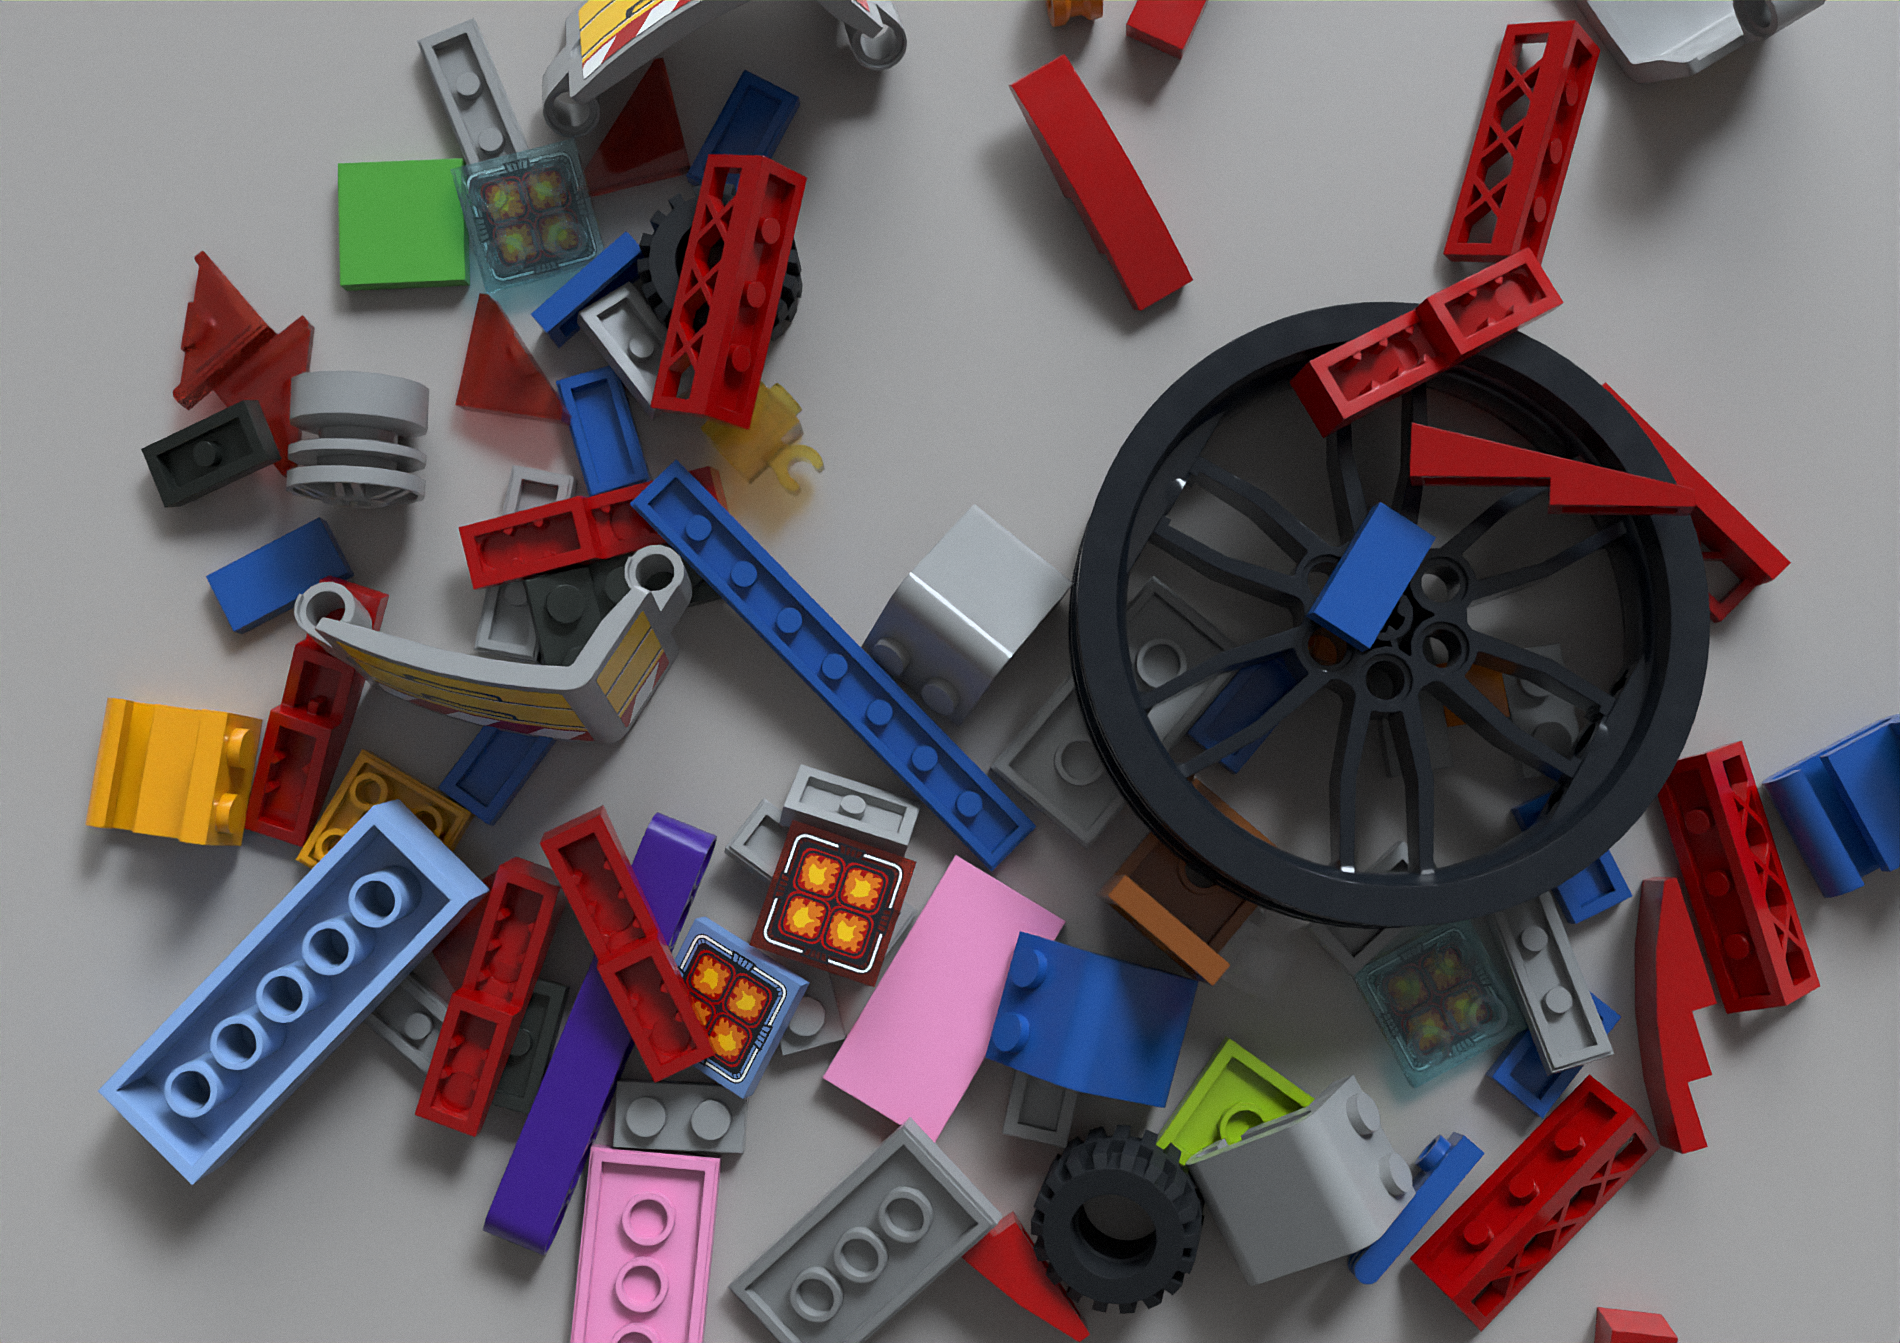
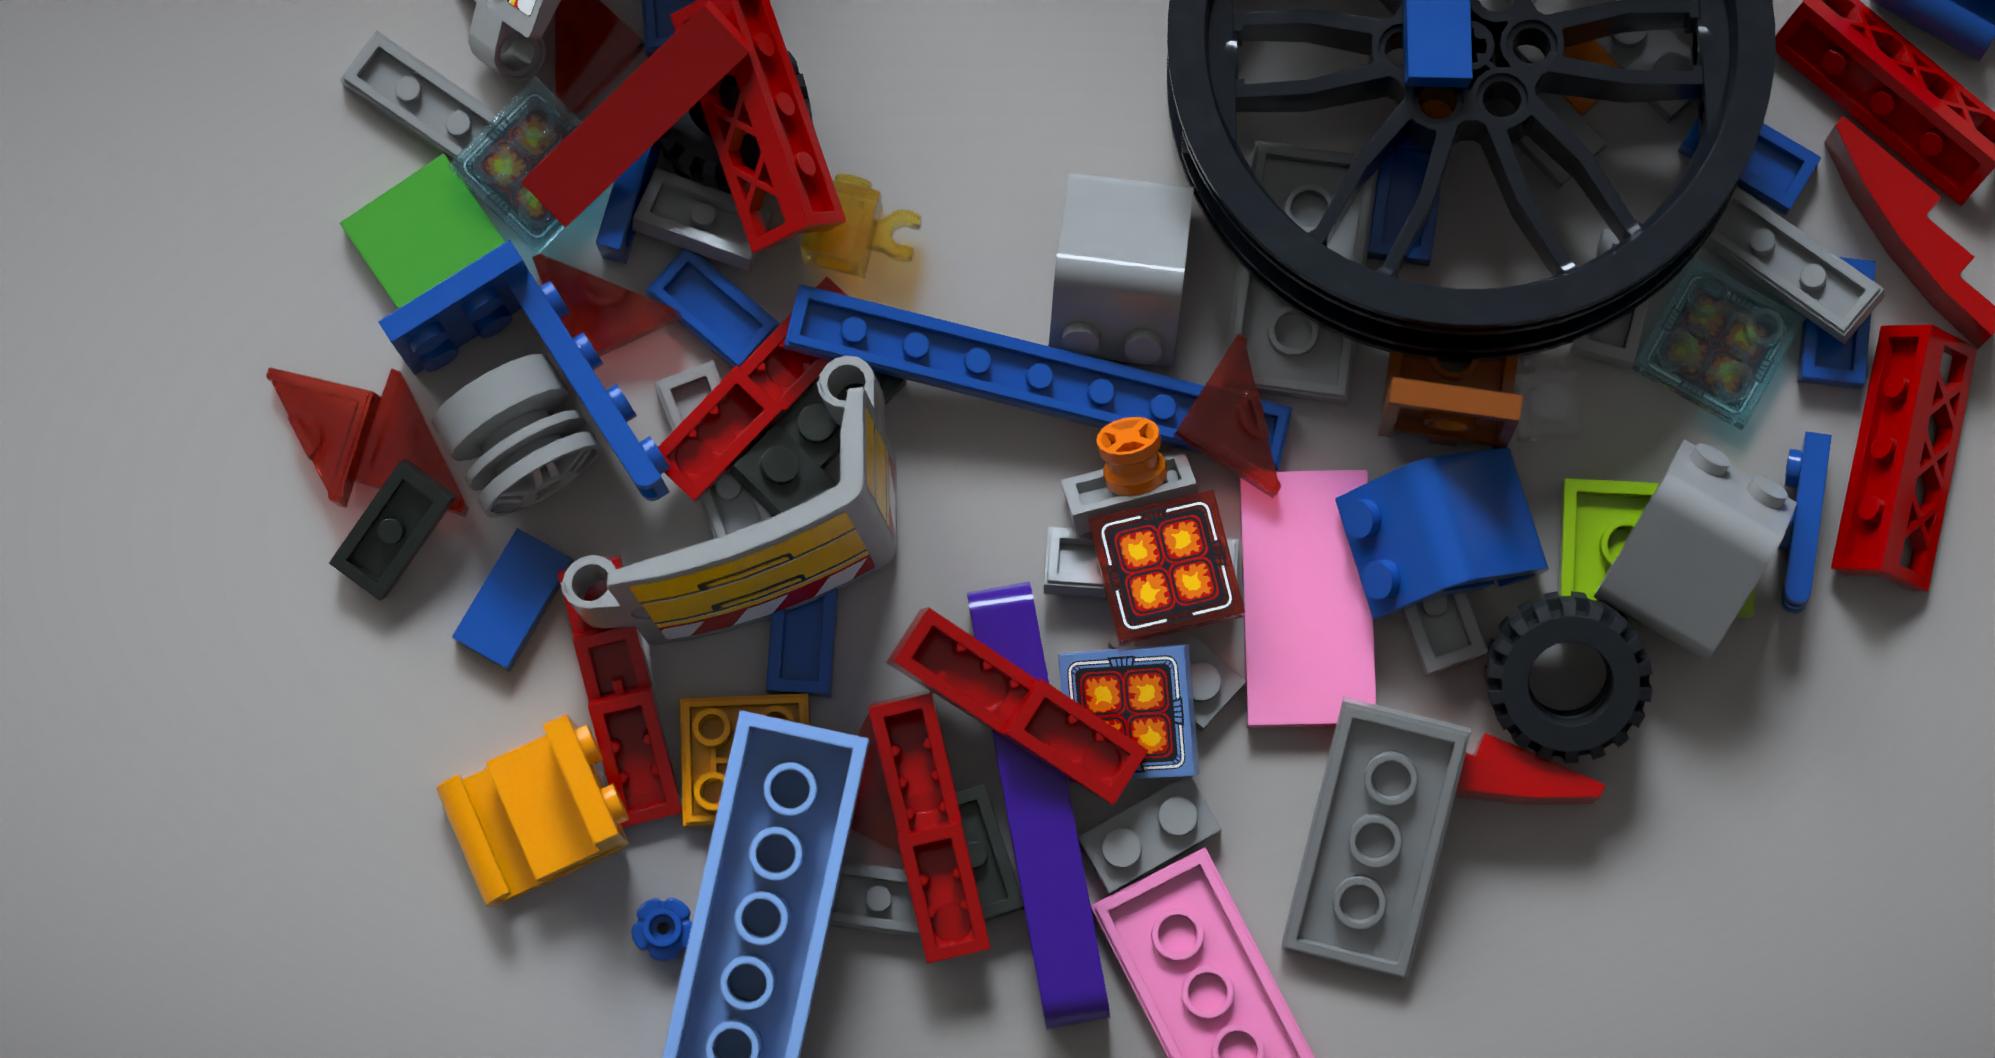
camera: 25 degrees left, 5 degrees down
none -> blue bracket [378,240,670,501]
none -> red slope [521,0,754,228]
none -> blue plate [631,897,693,961]
none -> orange wheel [1096,417,1168,496]
none -> clear red tile [1174,334,1281,498]

